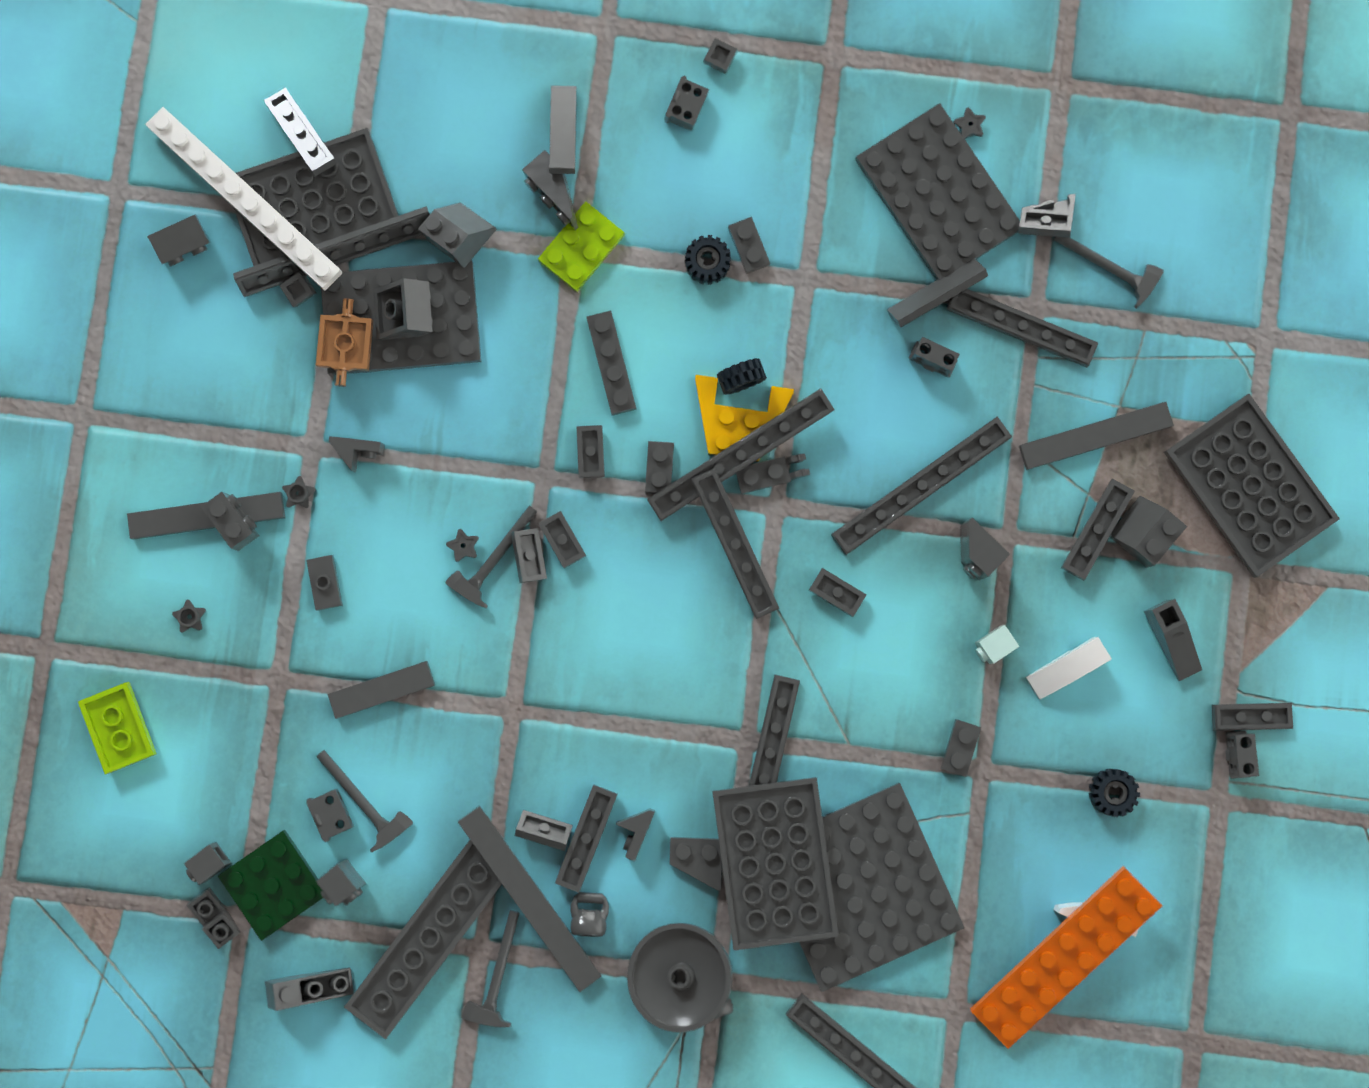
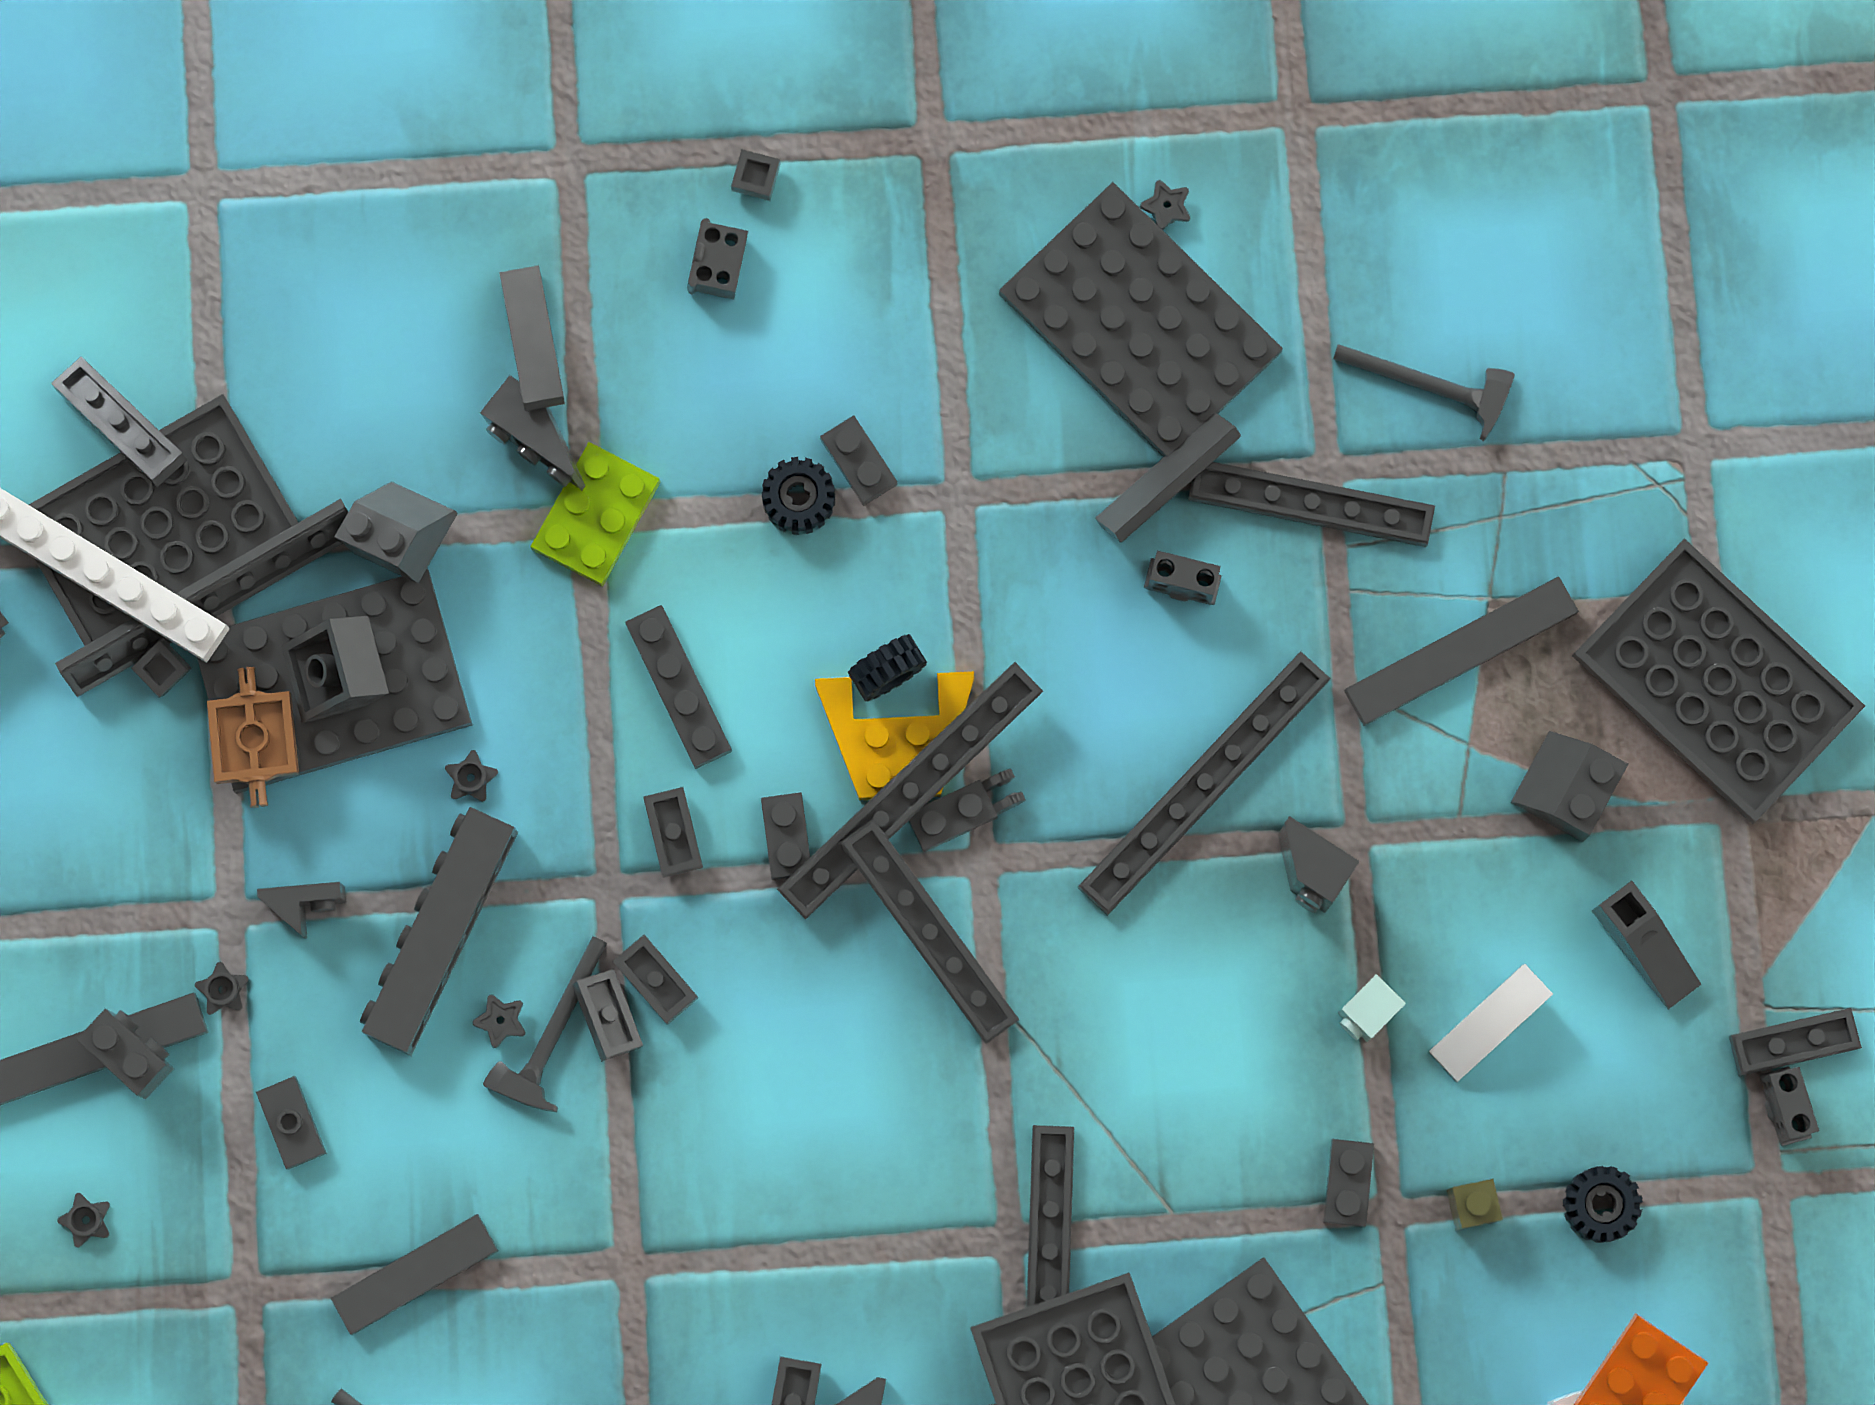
camera: 10 degrees left, 5 degrees down
dark grey plate [809,568,867,617] -> none
wing [1019,194,1076,238] -> none
dark grey plate [1061,478,1135,581] -> none
none -> dark grey brick [360,807,518,1056]
none -> dark grey plate [445,750,498,802]
none -> olive brick [1446,1179,1503,1231]

